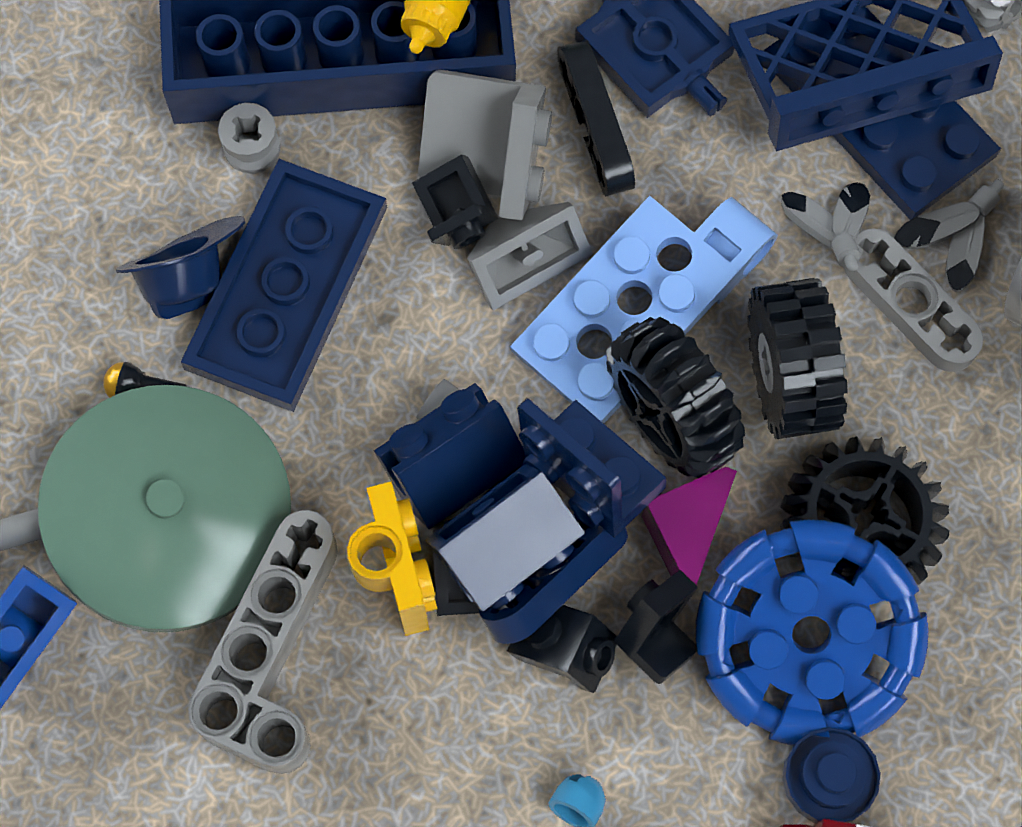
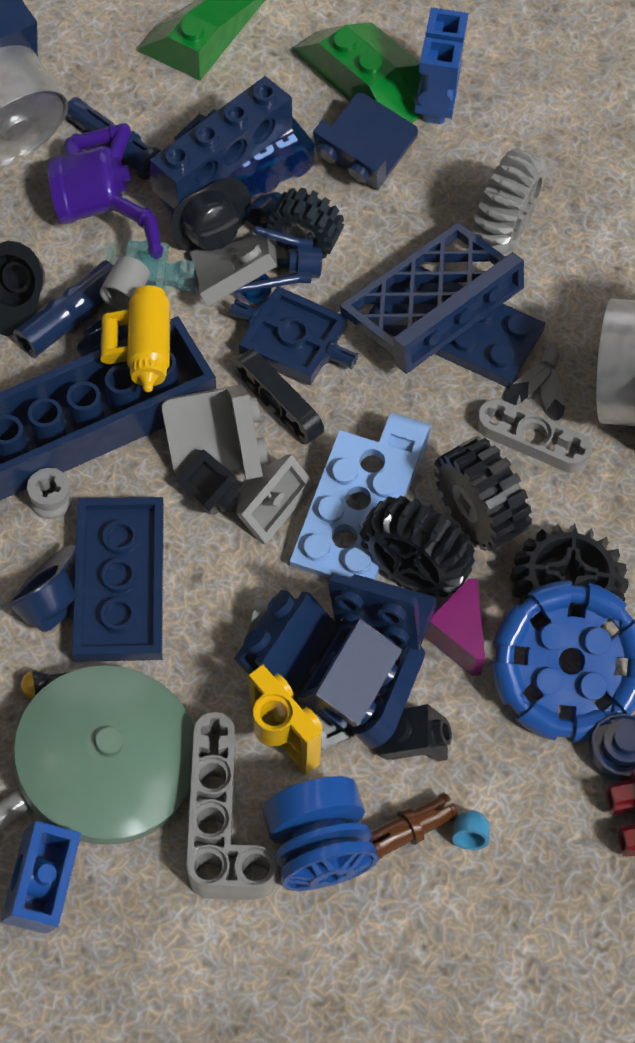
camera: 25 degrees left, 10 degrees down
black bracket [613,570,698,684] -> none
light grey piece [781,182,870,272] -> none
none -> blue wheel [262,776,379,891]
none -> reddish brown pin [370,792,458,860]

